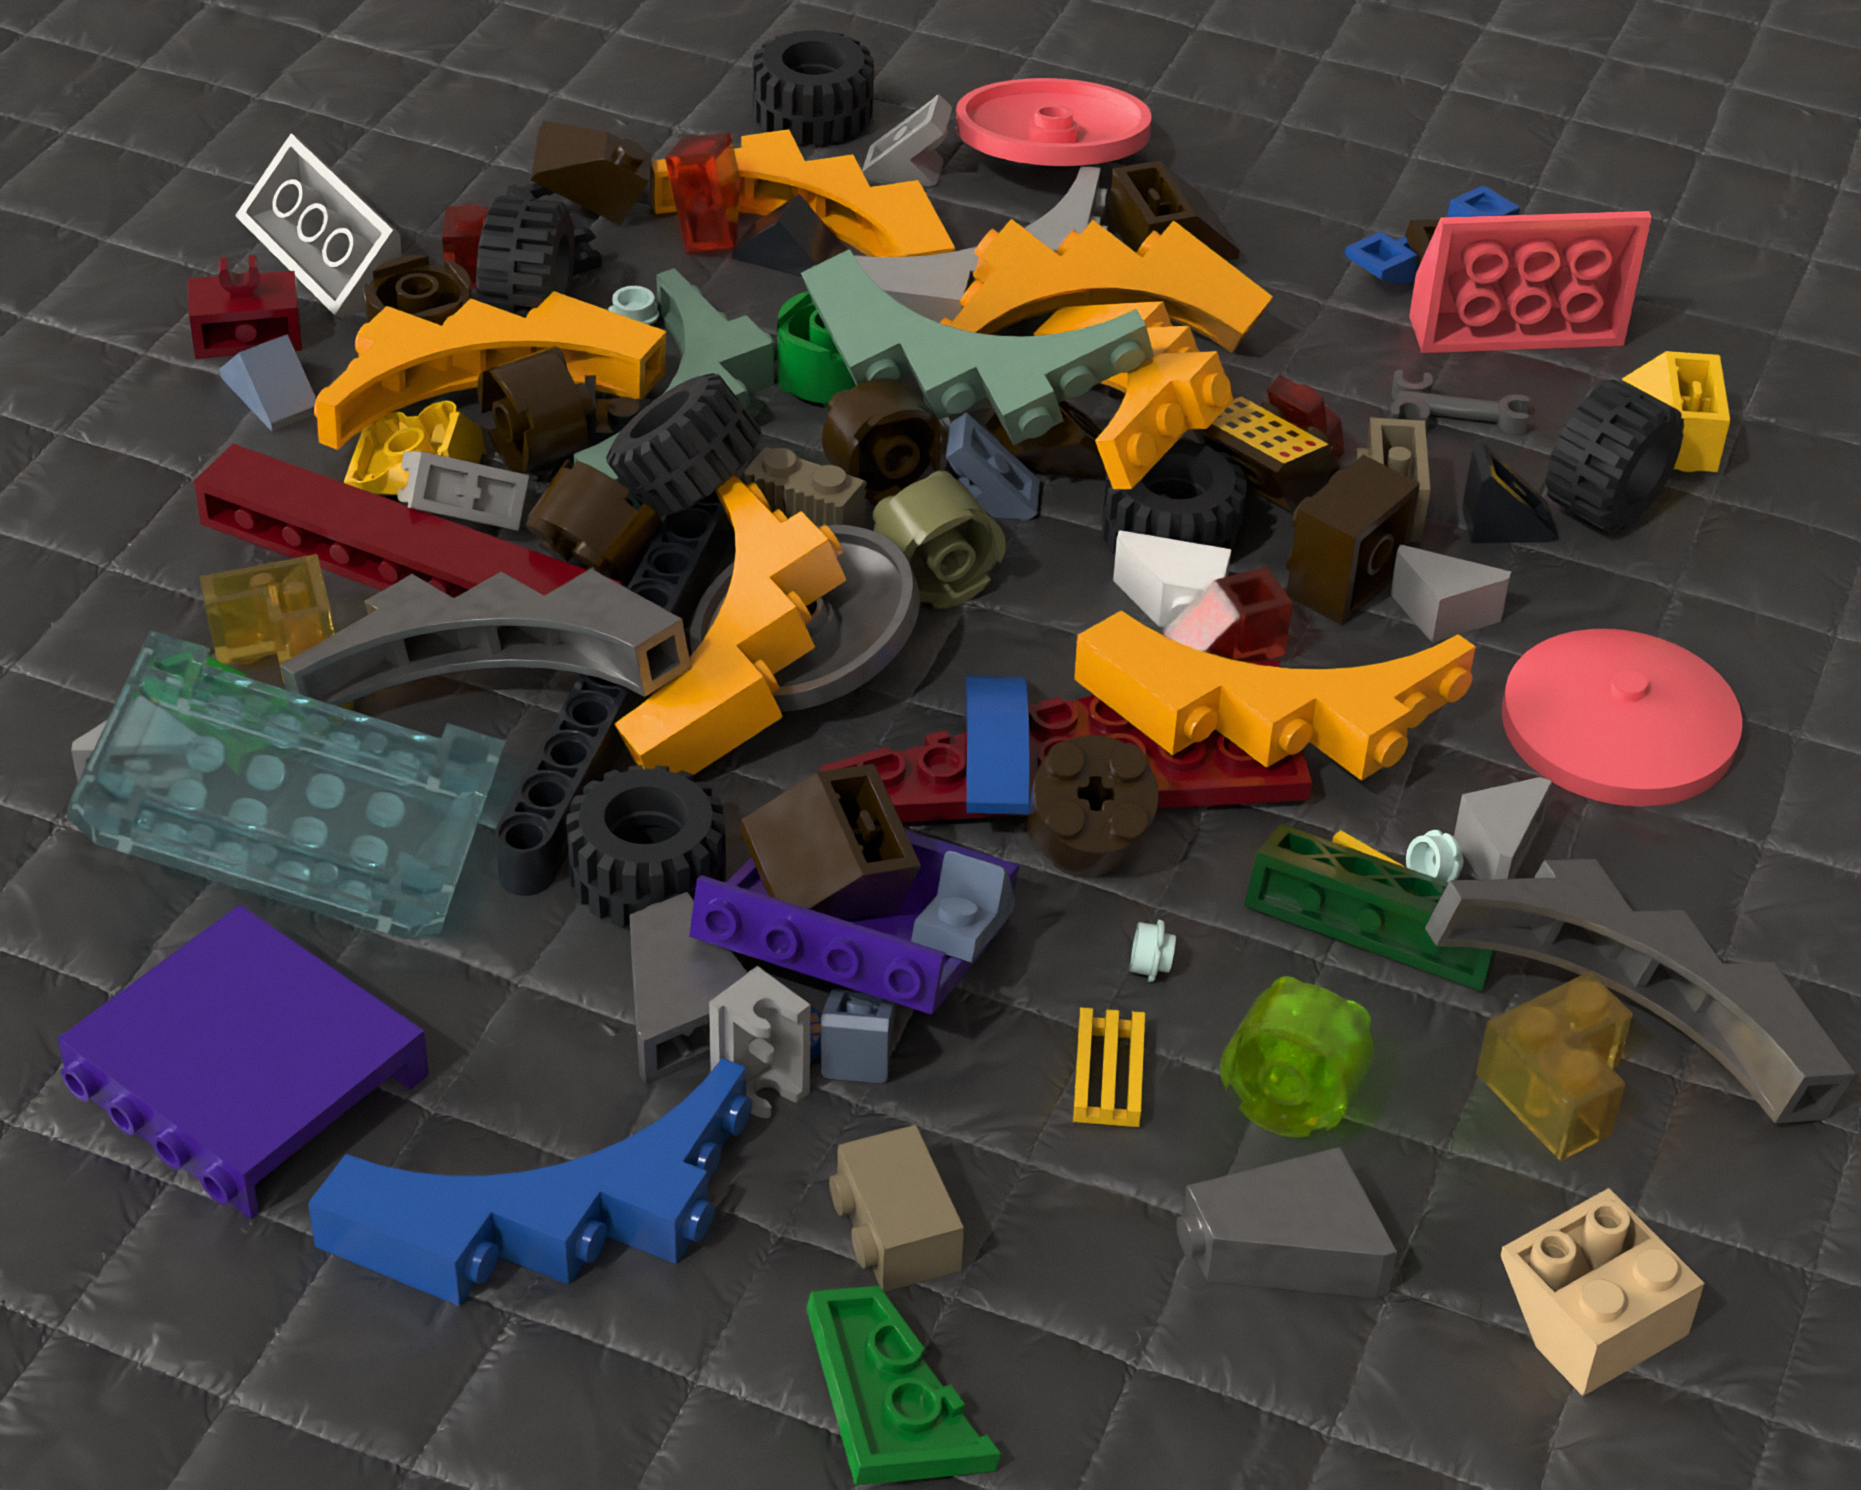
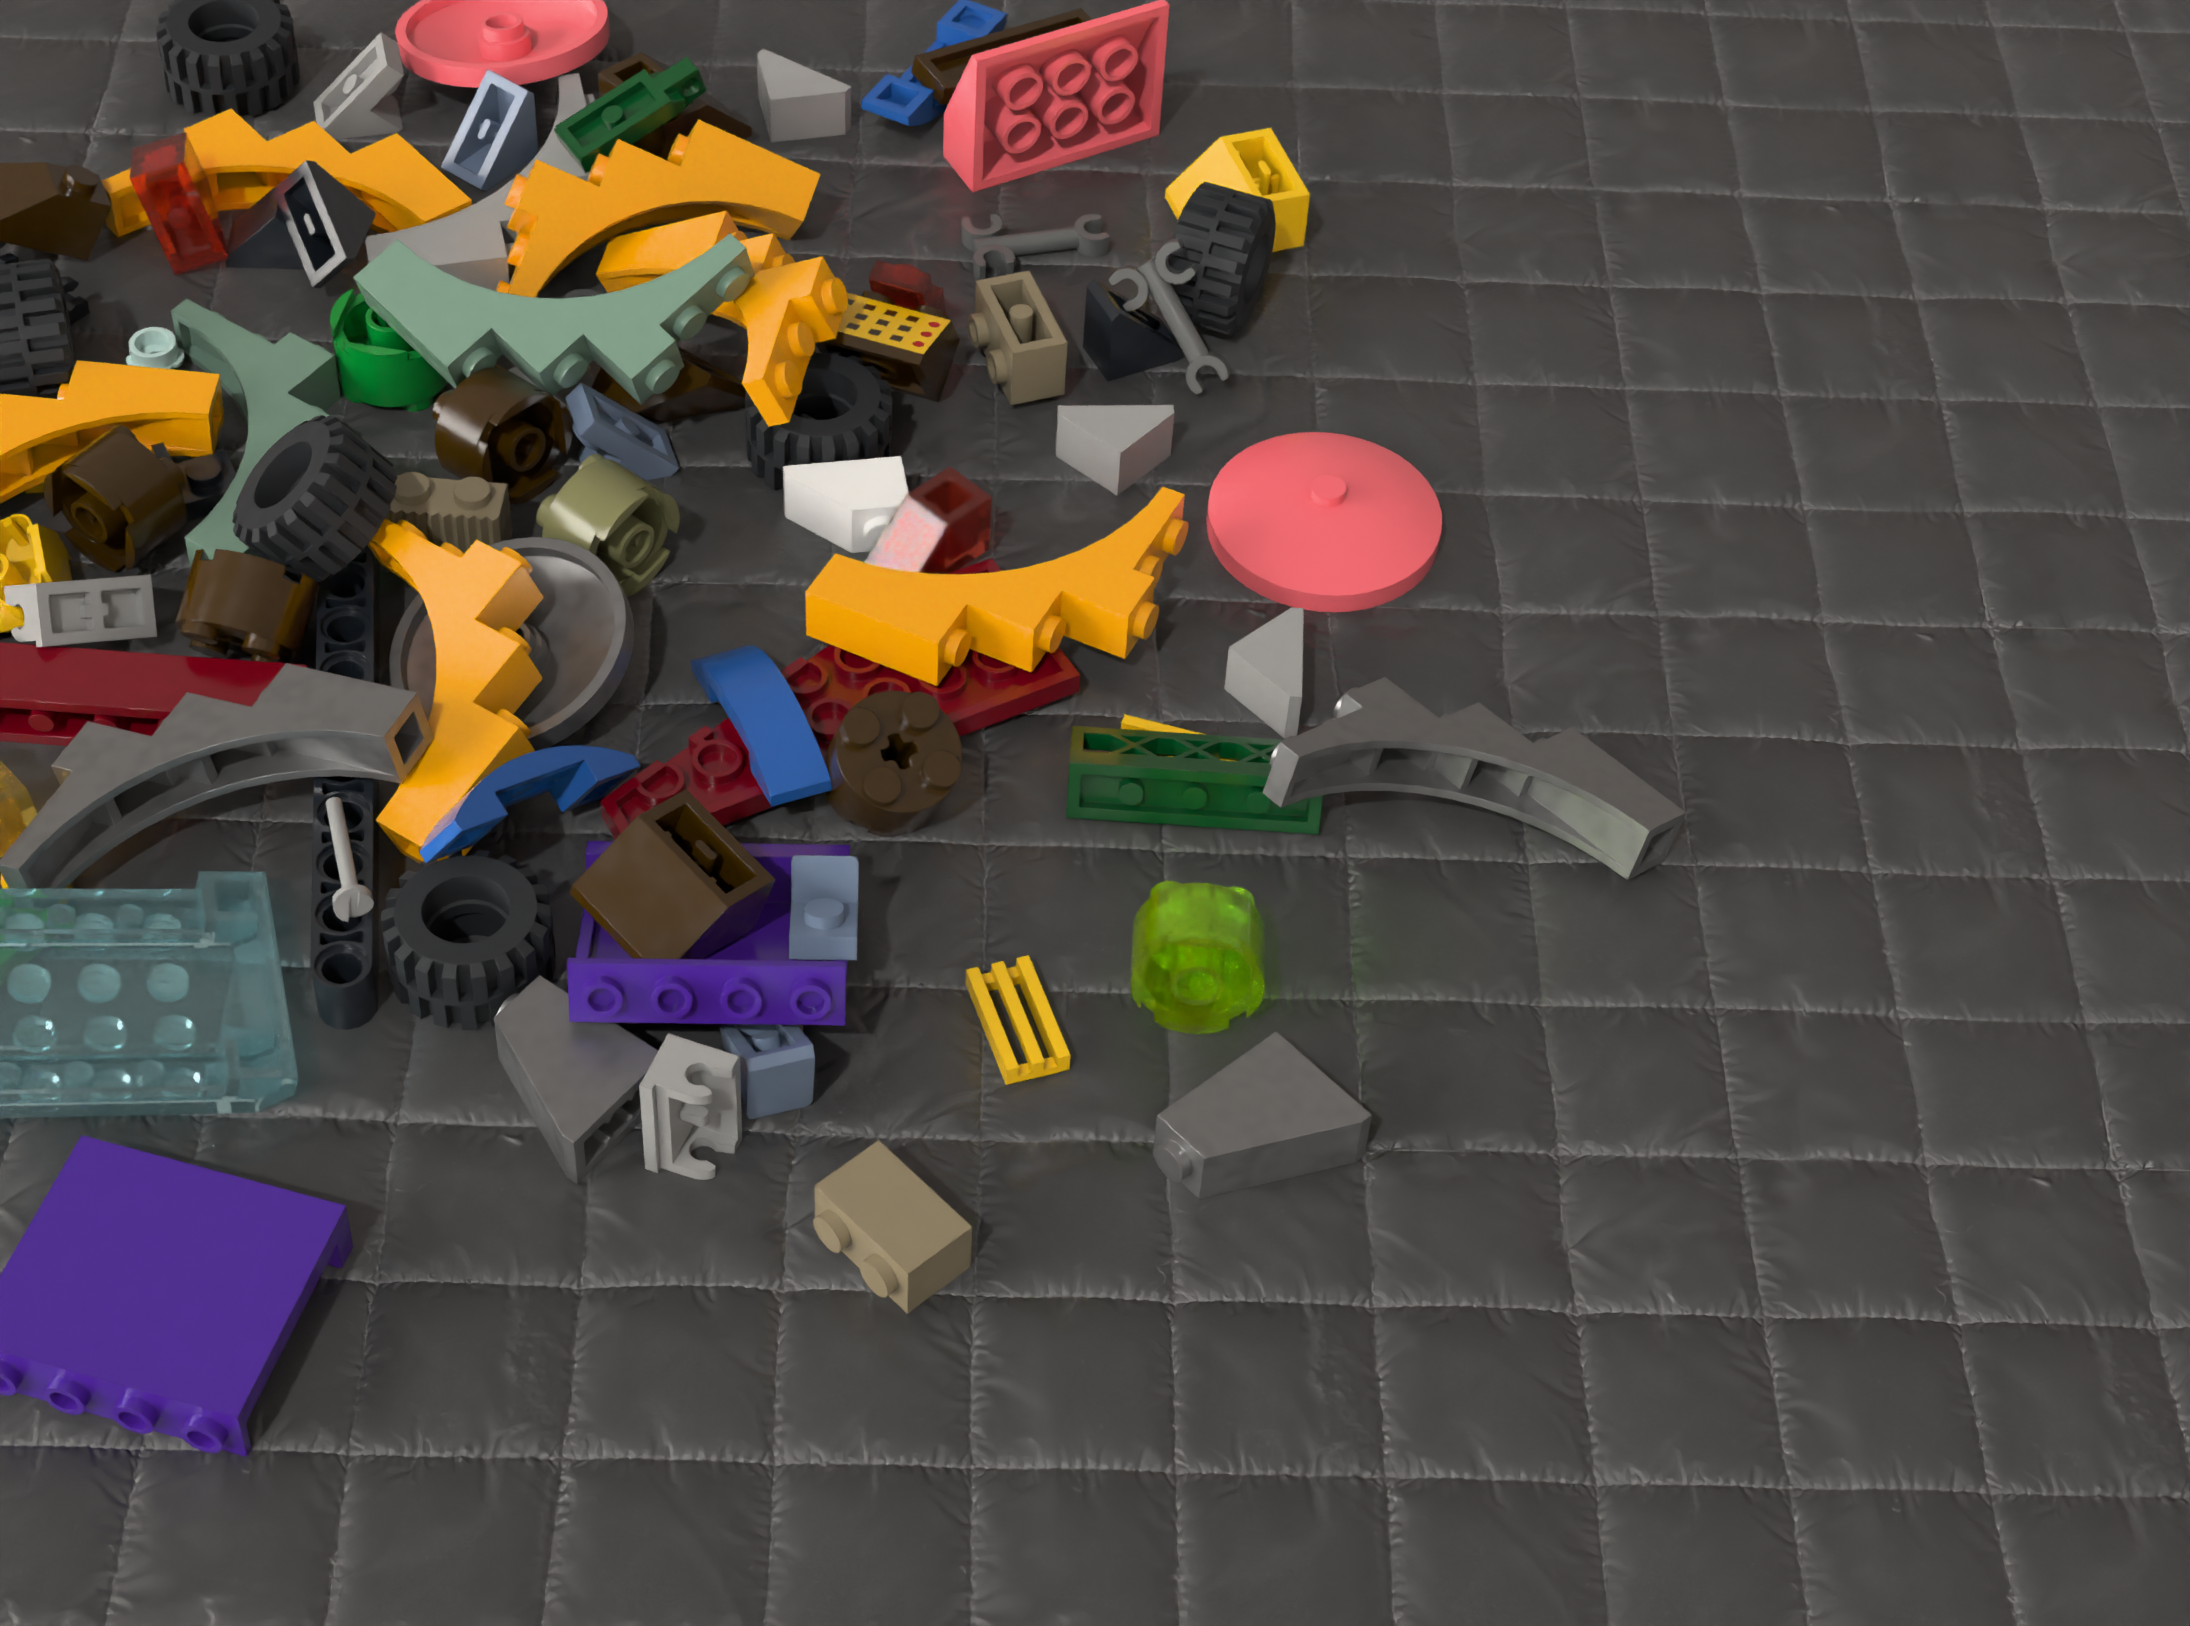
camera: 25 degrees left, 5 degrees up
blue arch [308,1058,752,1306] -> none
green wing [806,1286,1001,1486] -> none
light aqua plate [1129,919,1176,982] -> none
dark brown brick [1286,454,1420,626] -> none
light aqua plate [1406,830,1463,882] -> none
clear yellow brick [1476,971,1633,1161] -> none
tan slope [1500,1188,1705,1396] -> none
none -> black slope [273,160,376,288]
none -> light grey piece [326,797,374,922]
none -> blue slope [419,745,640,863]
none -> sand blue slope [441,69,538,192]
none -> dark green hinge [554,57,707,173]
none -> light grey slope [757,49,851,143]
none -> dark grey bar [1108,238,1230,394]

